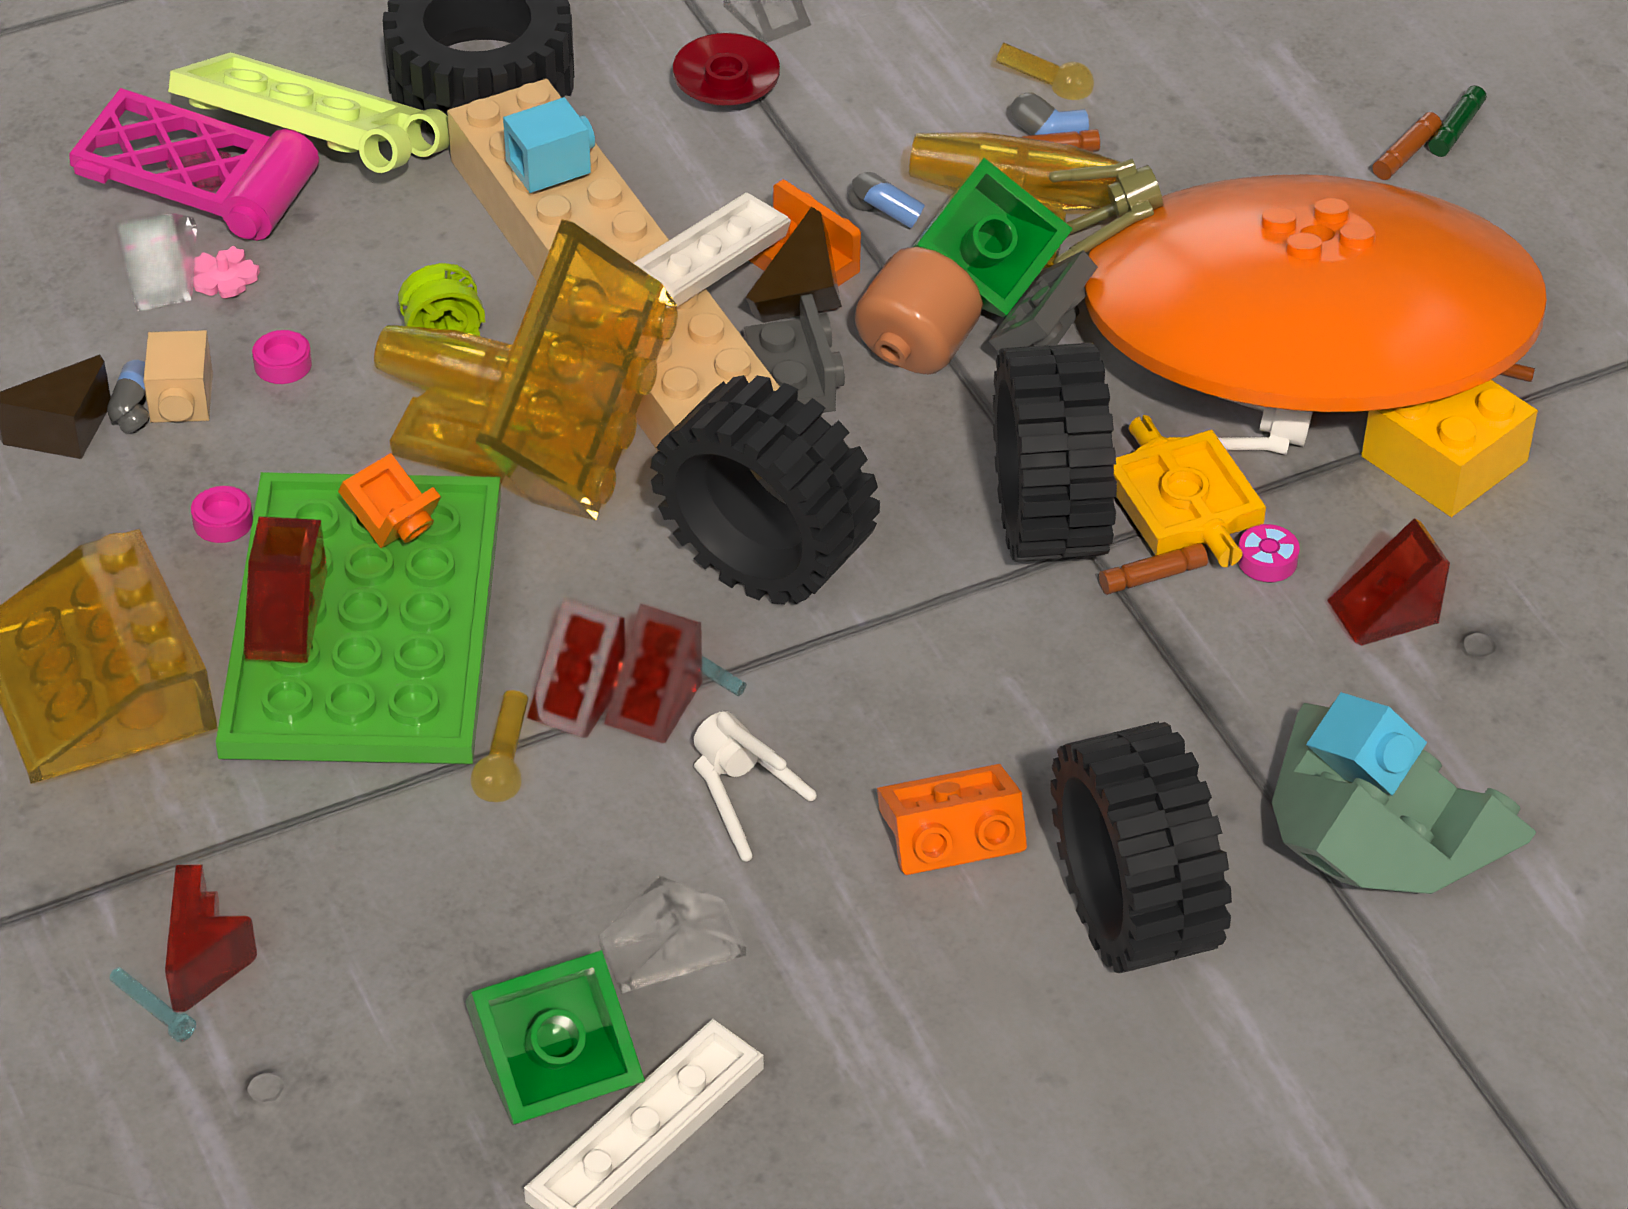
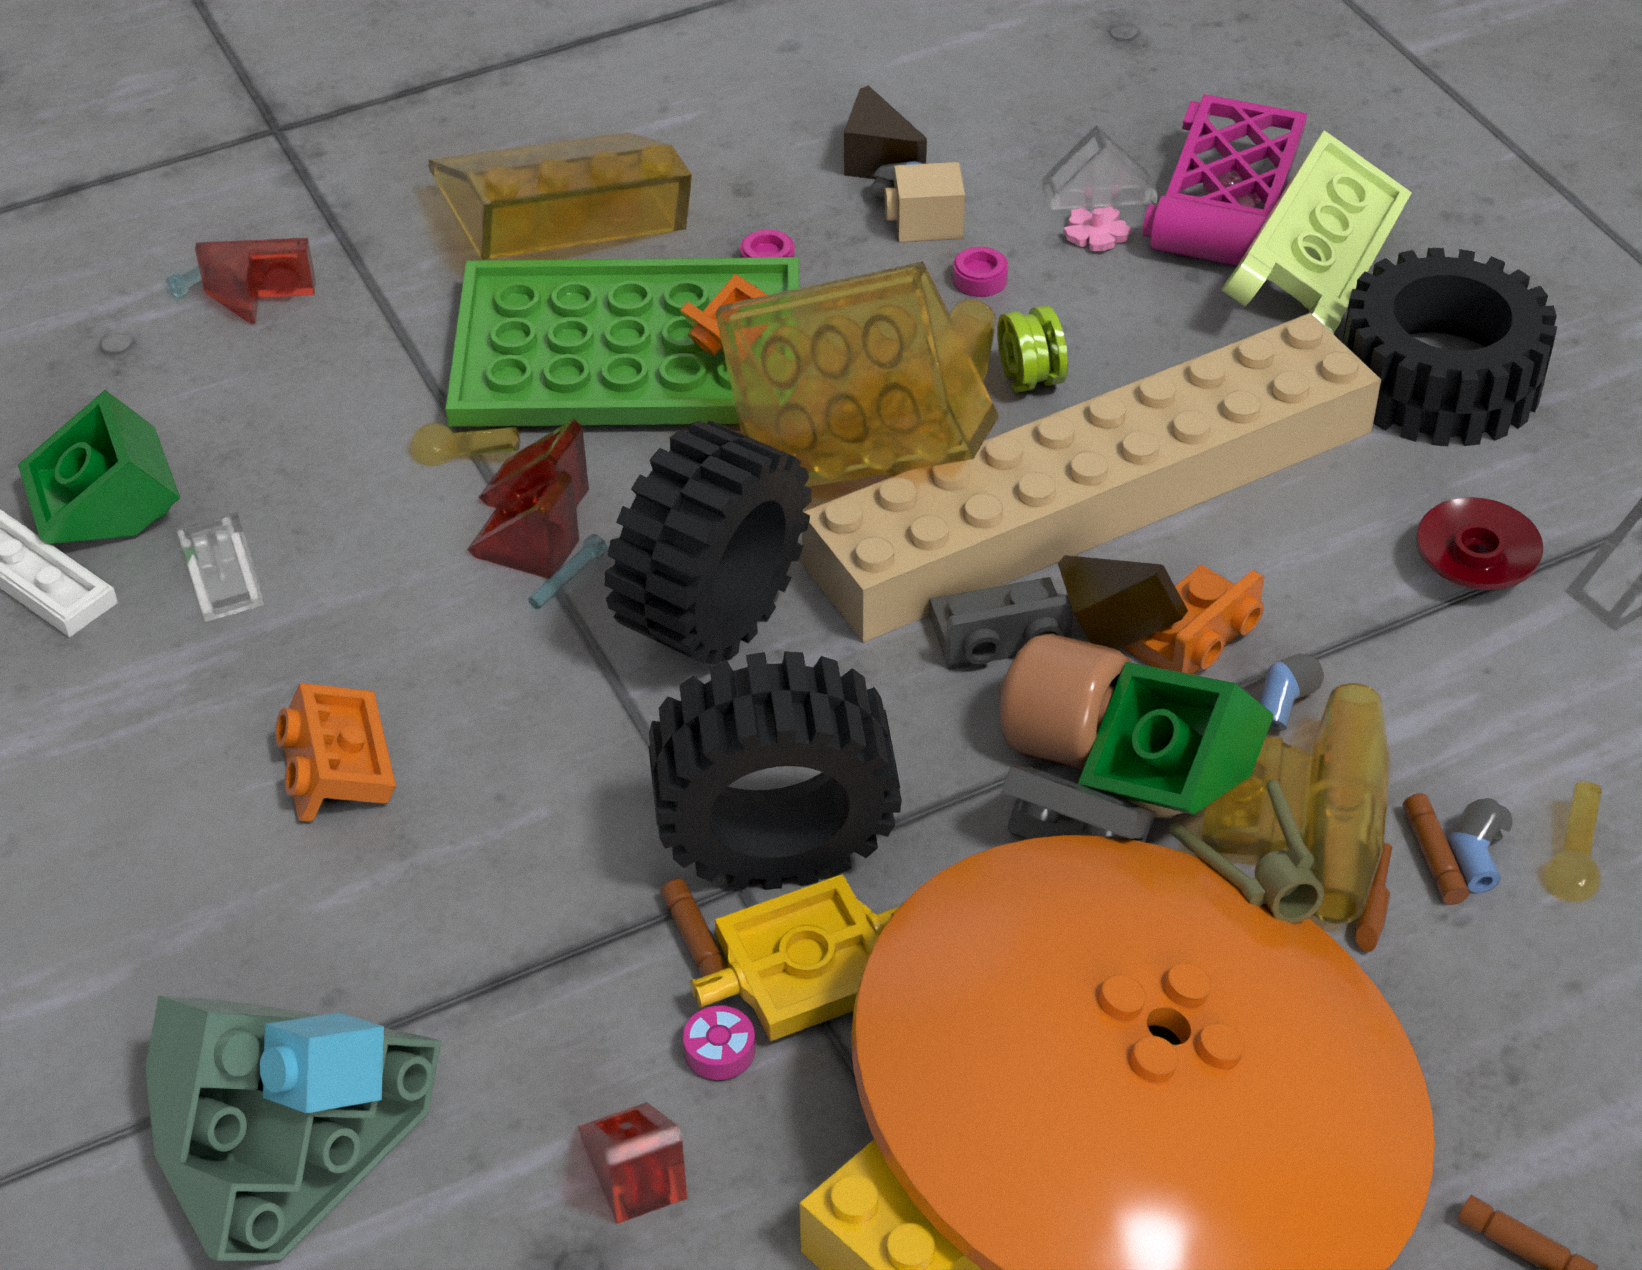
camera: 90 degrees right, 0 degrees up
clear red slope [244,516,327,663] -> none
medium azure brick [503,97,595,193] -> none
white tile [621,193,791,313] -> none
white plant [694,711,817,862] -> none
black tyre [1051,721,1232,974] -> none

